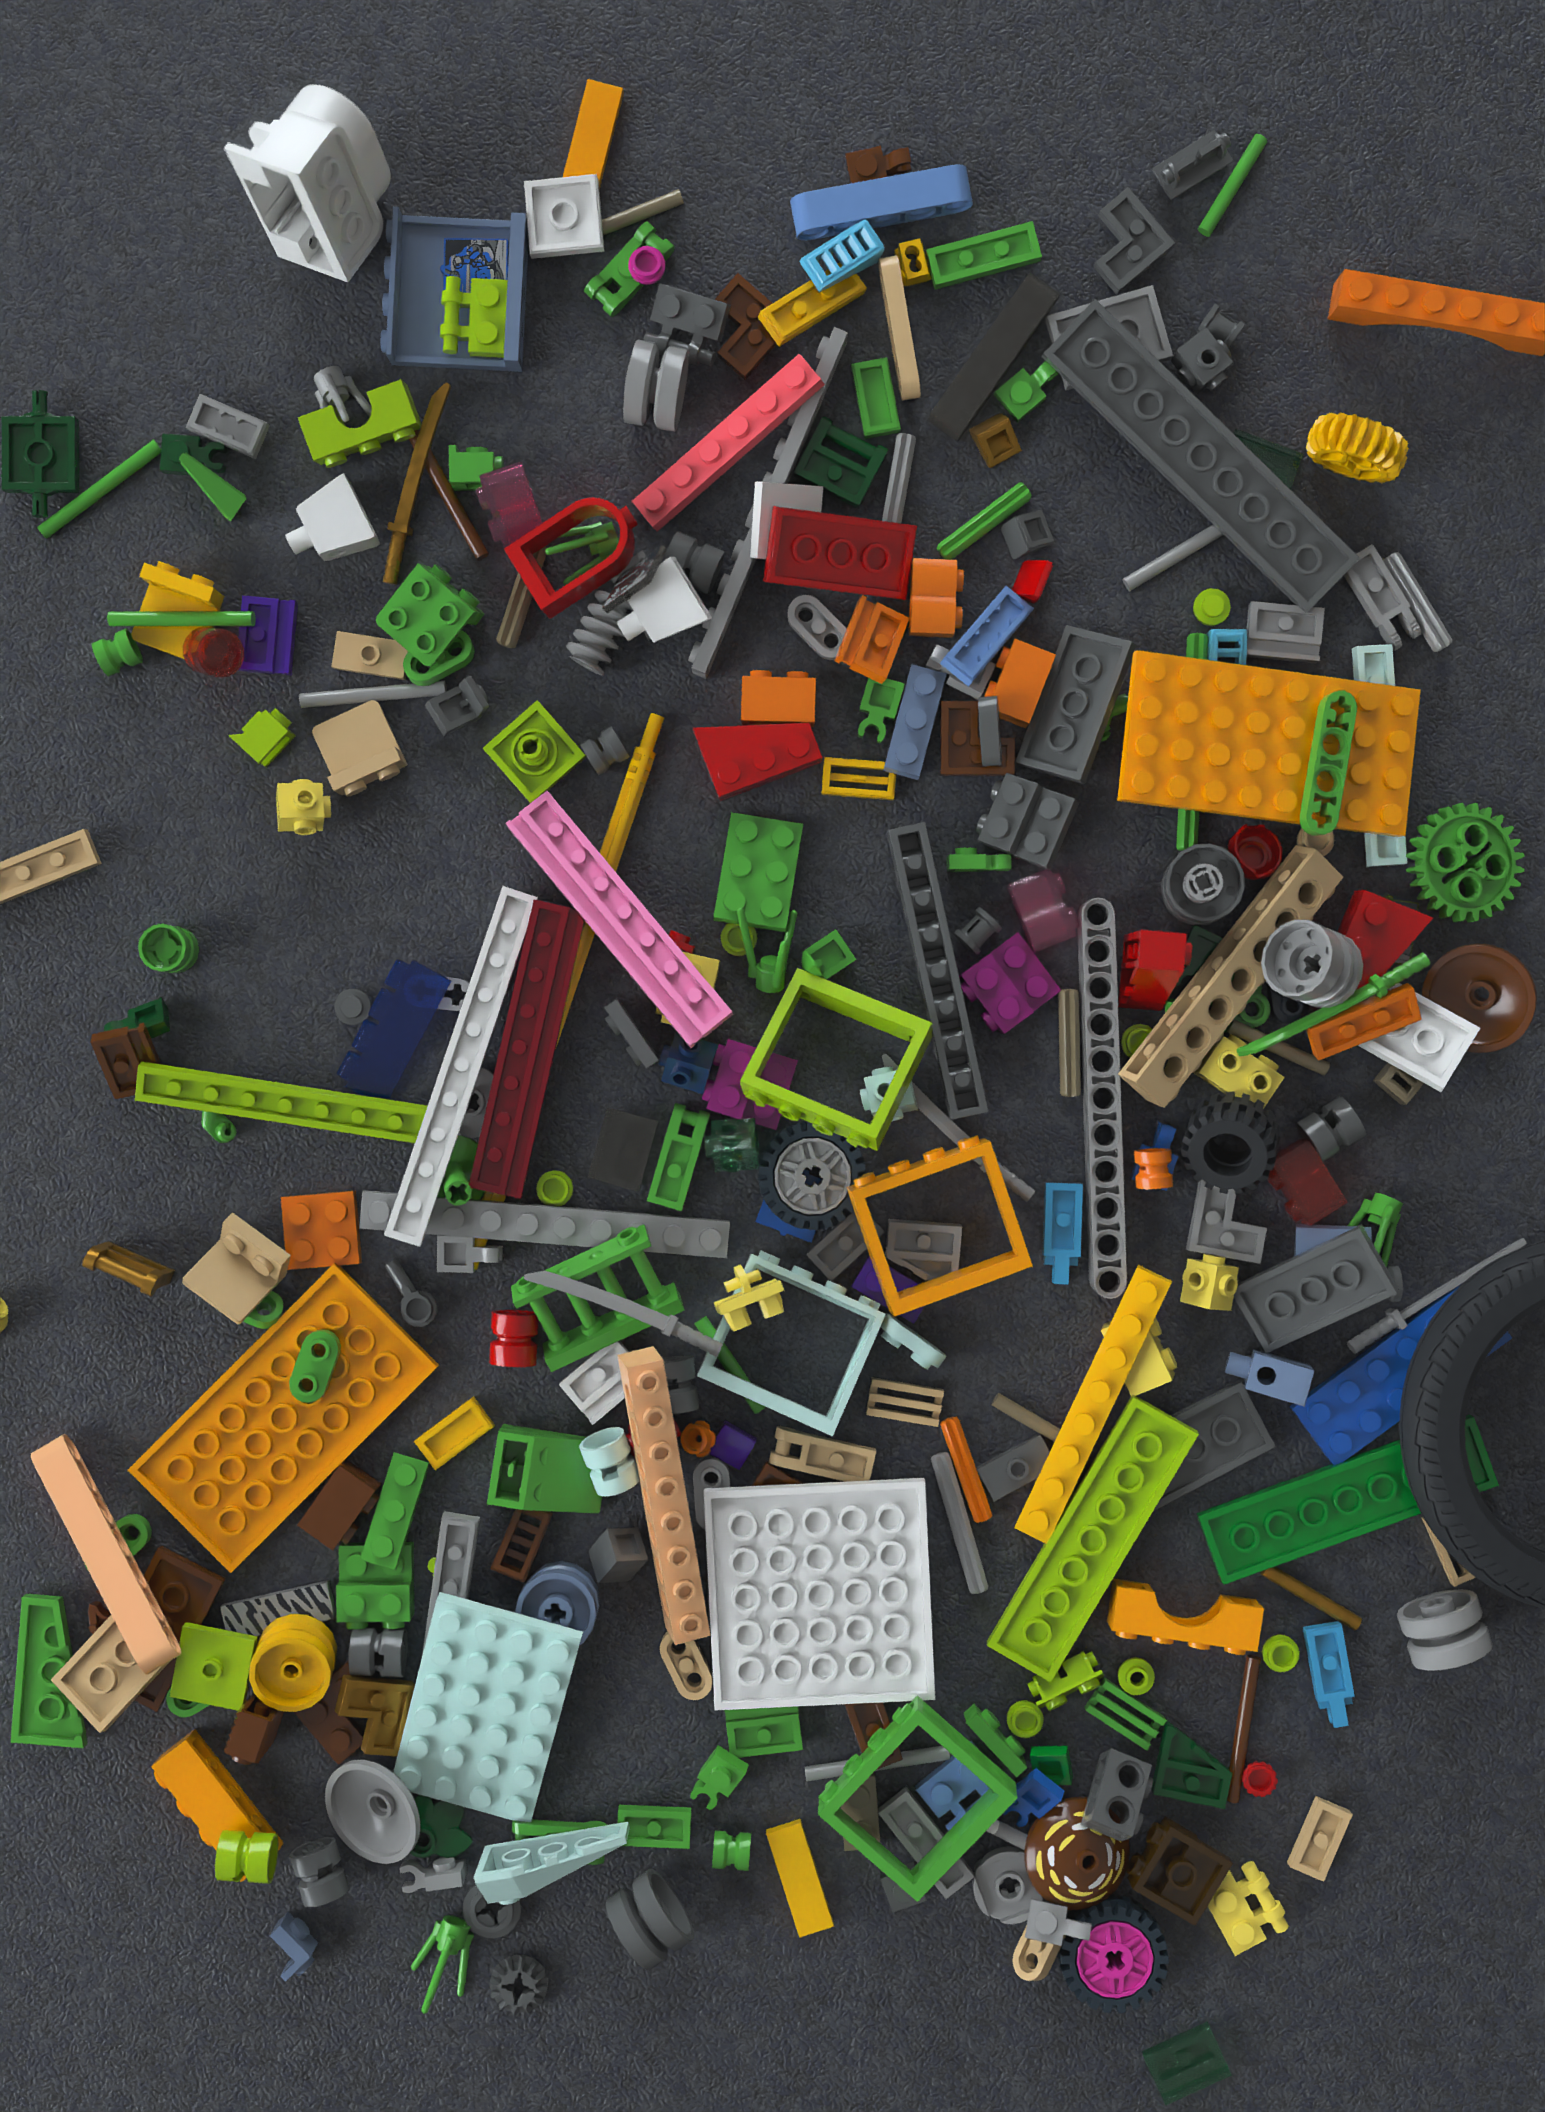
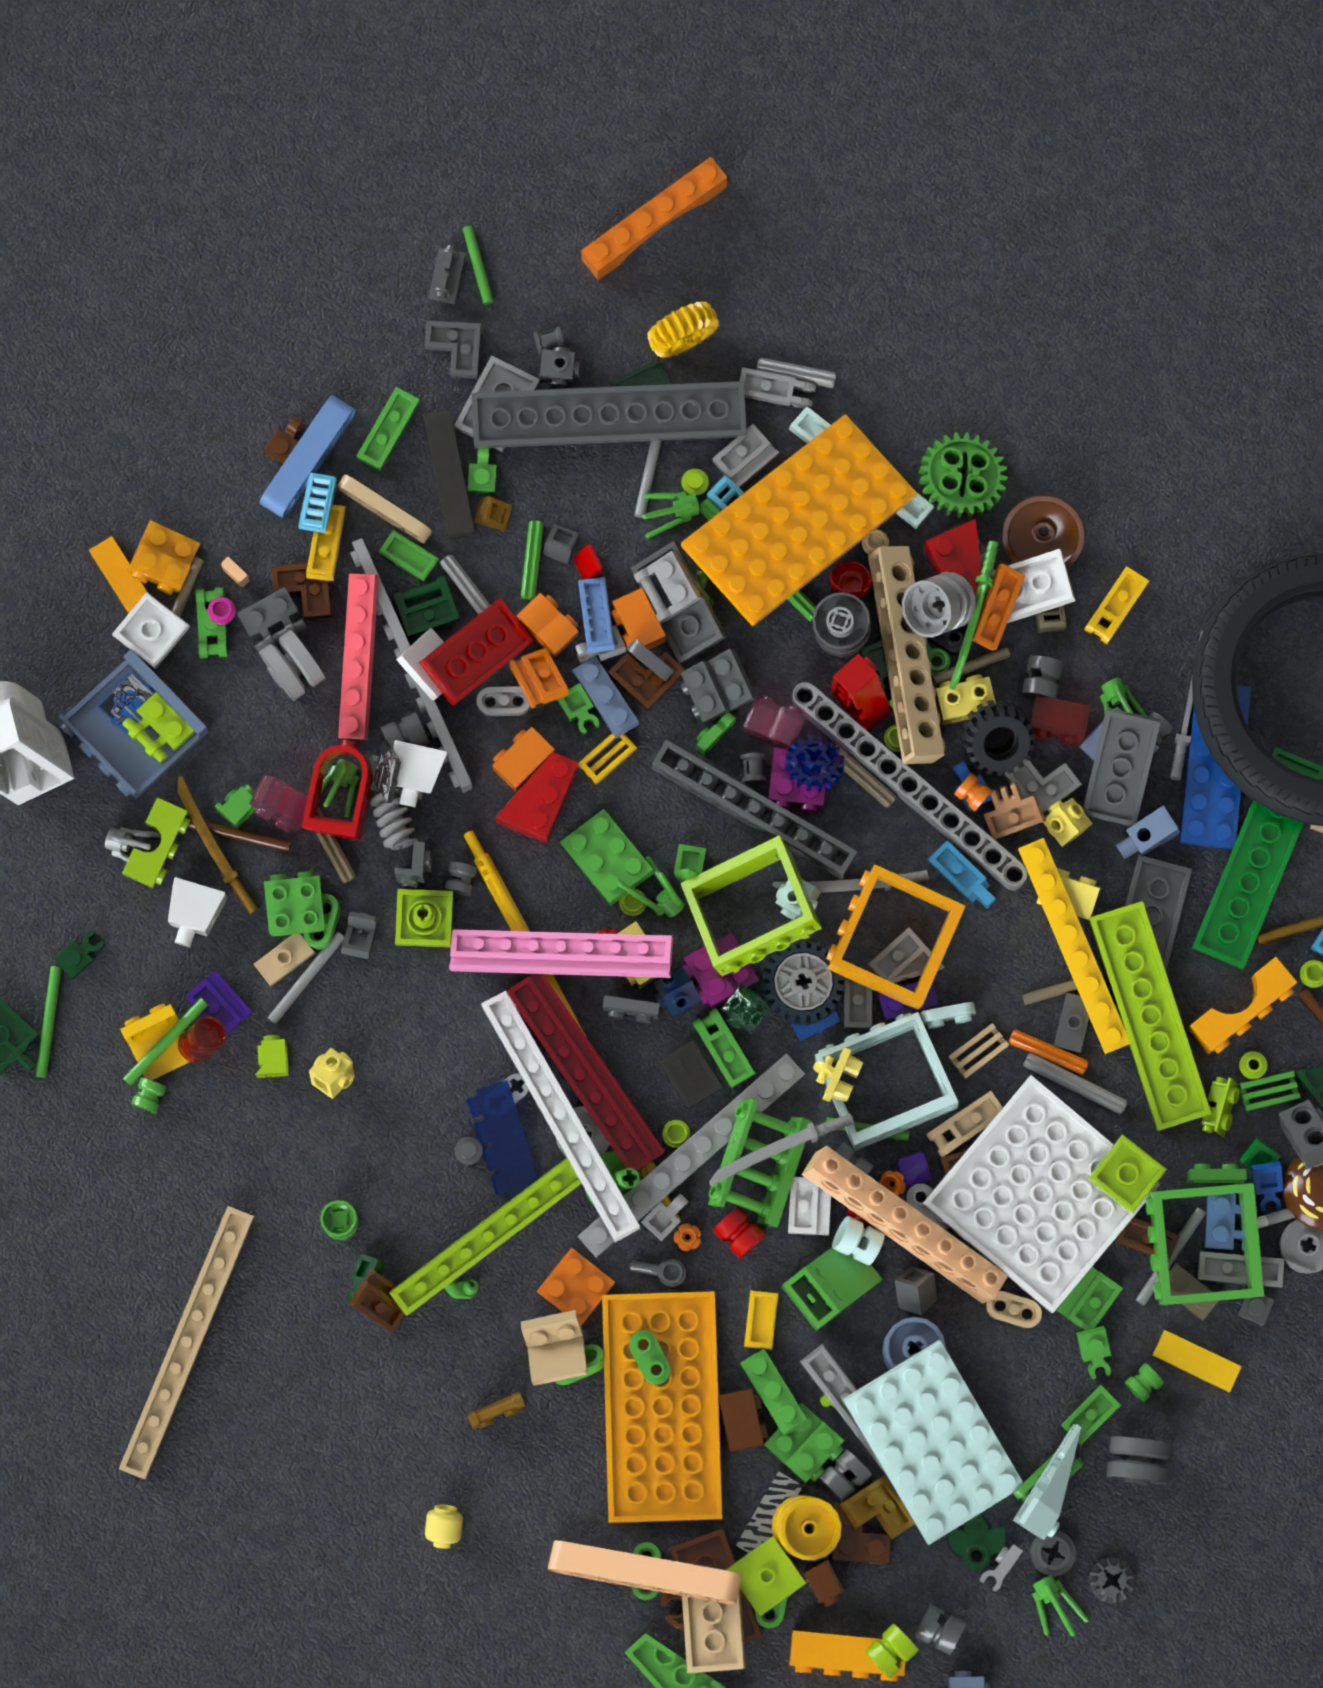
camera: 50 degrees left, 10 degrees down
bright green slope [179,452,246,521] -> none
light grey plate [186,394,270,459] -> none
tan bracket [312,700,408,797] -> none
light grey dish [325,1760,420,1864] -> none
reddish brown slope [491,1509,553,1583] -> none
yellow piece [894,238,931,286] -> none
lime plate [1007,1700,1044,1738] -> none
bright green beam [1300,690,1357,836] -> none
none -> light orange plate [127,520,200,595]
none -> light nougat tile [221,557,250,588]
none -> dark grey bracket [395,842,432,889]
none -> light grey plate [634,551,702,623]
none -> bright green plant [642,491,699,538]
none -> orange plate [674,1223,701,1251]
none -> clear blue gear [784,735,845,792]
none -> medium nougat hinge [984,782,1046,840]
none -> yellow plate [1084,566,1149,645]
none -> lime plate [1087,1134,1167,1214]

